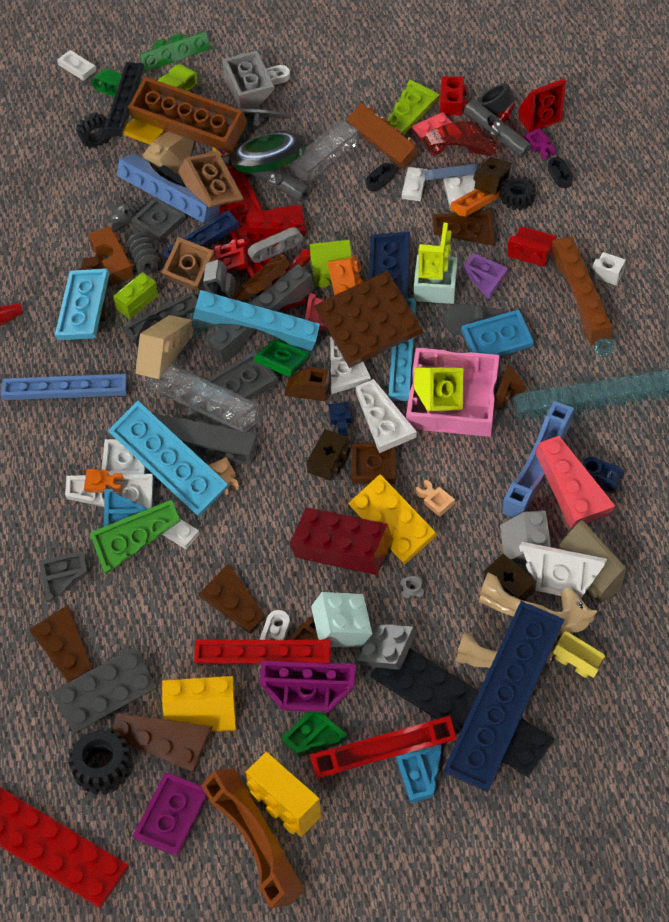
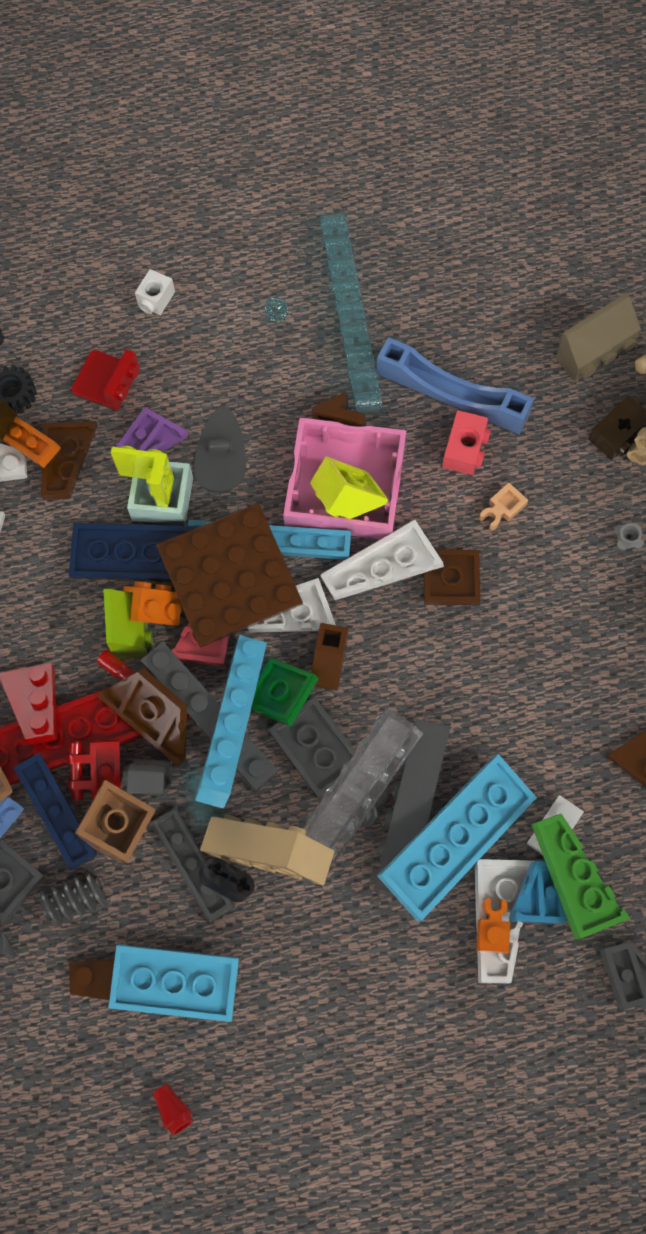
camera: 90 degrees left, 15 degrees up
medium blue plate [1,374,127,400] -> none
dark orange arch [88,226,135,286] -> none
white plate [102,439,146,475] -> none
lime brick [113,272,159,319] -> none
light nougat plate [208,457,239,495] -> none
light grey beam [248,227,303,263] -> none
dark red brick [290,507,392,575] -> none
dark brown brick [306,429,351,481] -> none
dark blue plate [328,402,352,436] -> none
yellow plate [348,474,437,565] -> none
dark azure plate [461,309,534,357] -> none
light grey slope [500,511,551,564] -> none
white wing [519,542,607,598] -> none
coral wedge [535,436,615,529] -> none
dark orange arch [551,236,612,345] -> none
dark blue piece [582,457,624,494] -> none
none -> coral brick [442,410,491,475]

